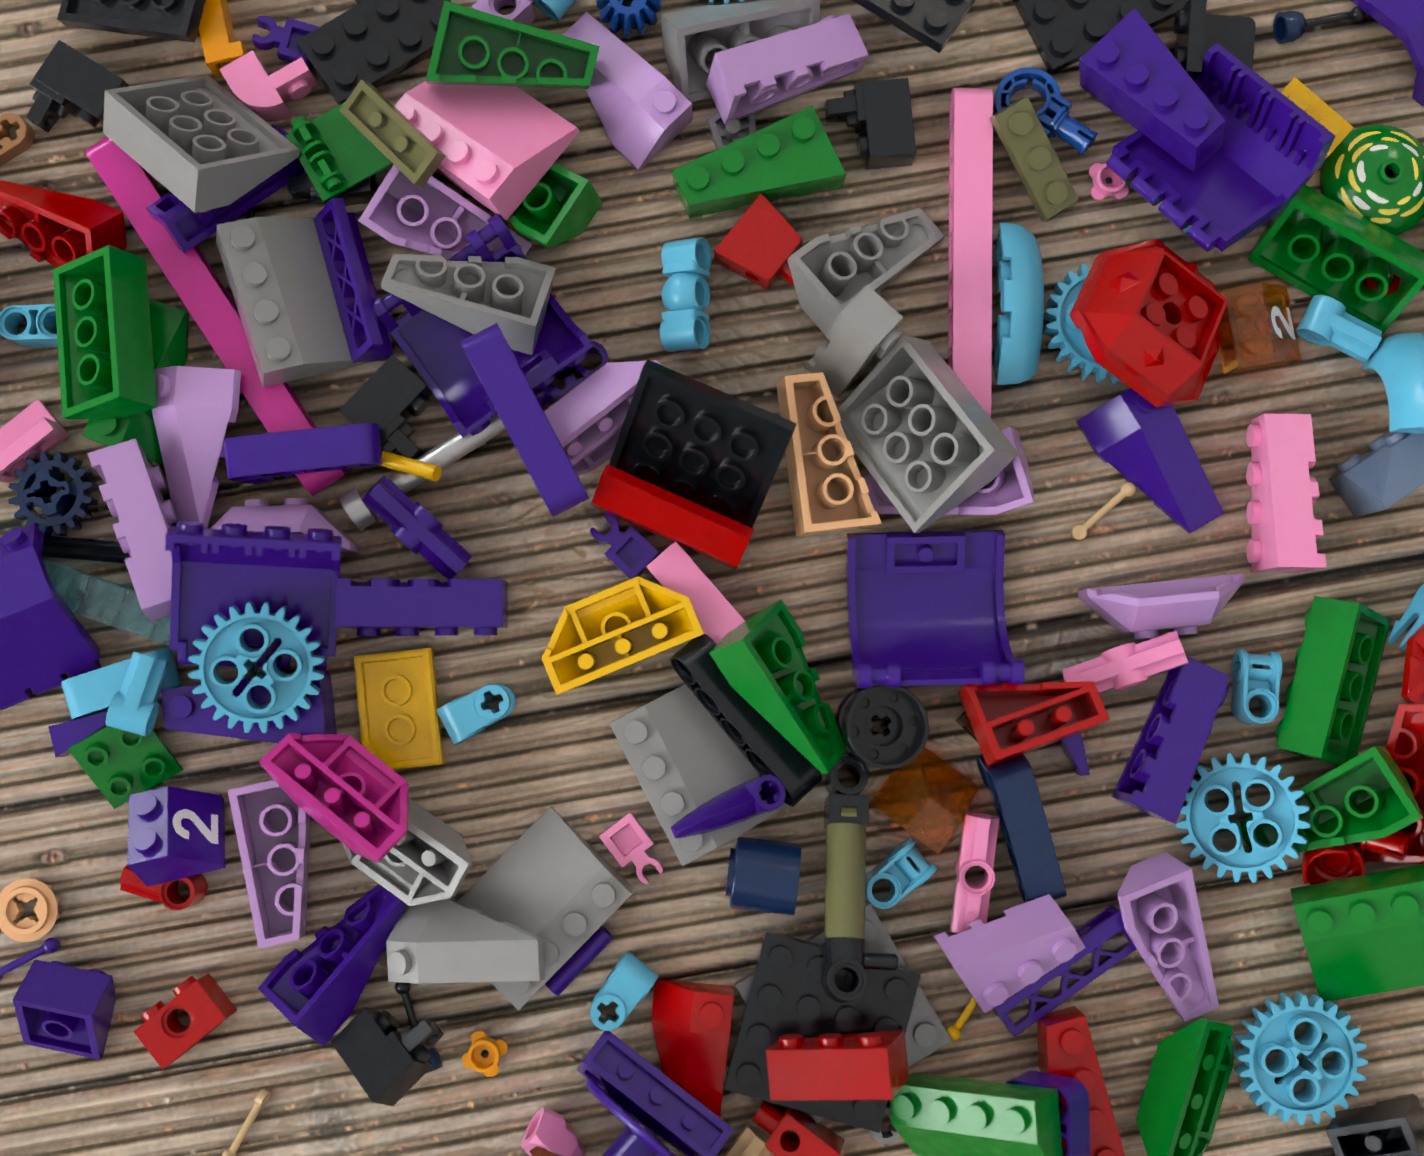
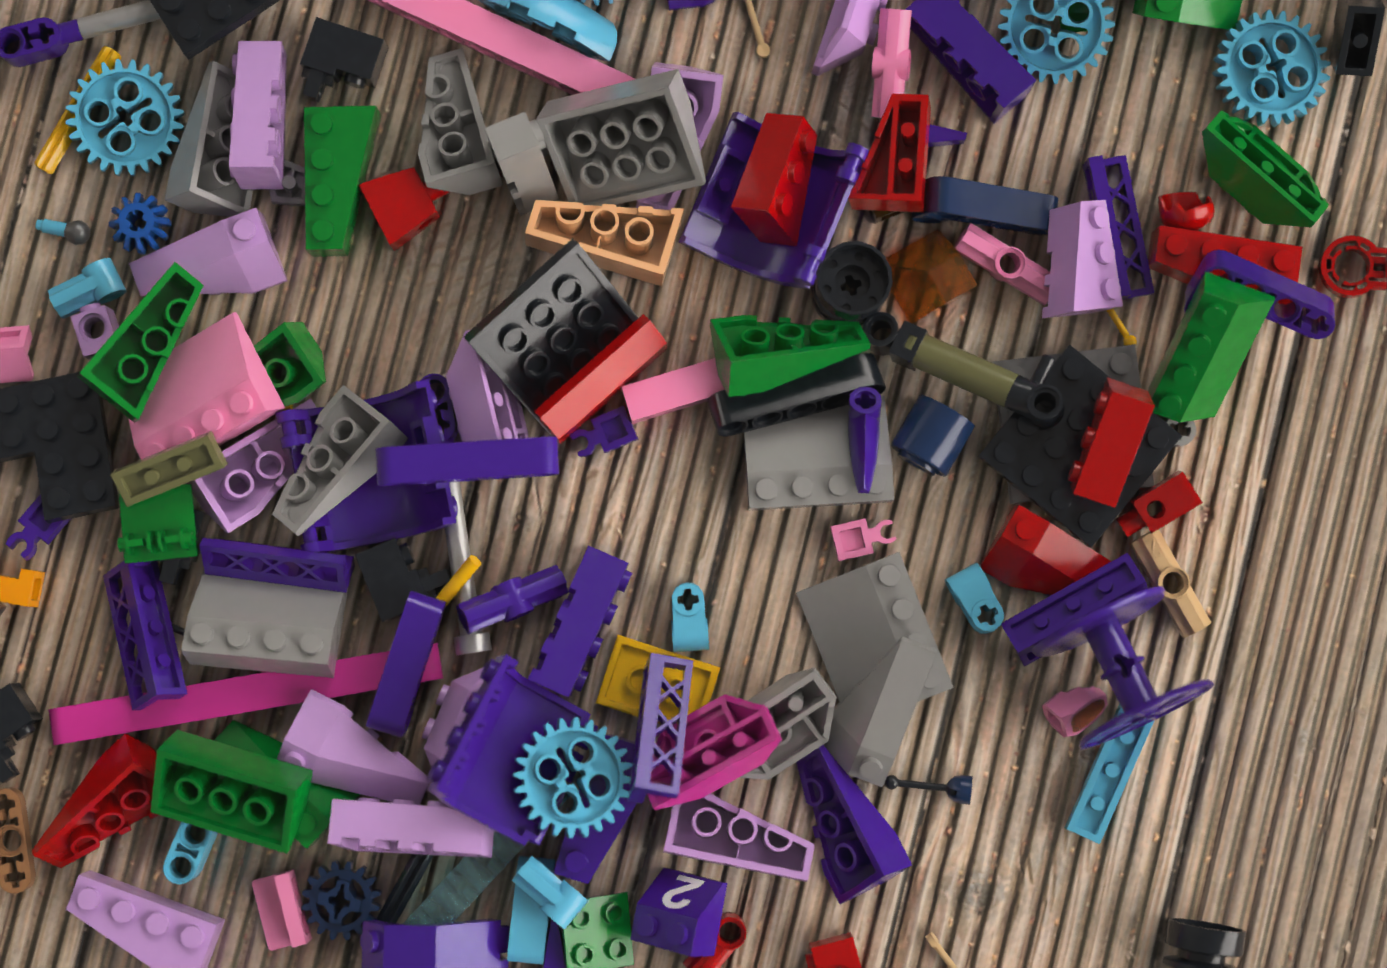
camera: 70 degrees left, 0 degrees up
light grey slope [103,74,300,213] -> none
bright pink brick [219,50,318,121] -> none
black hinge [331,1008,444,1106] -> none
light orange plate [462,1030,508,1077] -> none
yellow wedge [541,576,704,695] -> none
dark purple piece [545,926,614,996] -> none
medium azure piece [660,237,712,352] -> none
medium azure piece [865,837,937,909] -> none
lavender wedge [1117,852,1219,1022] -> none
none -> fence [628,653,694,803]
none -> red wedge [731,113,817,246]
none -> red hair [1158,192,1215,231]

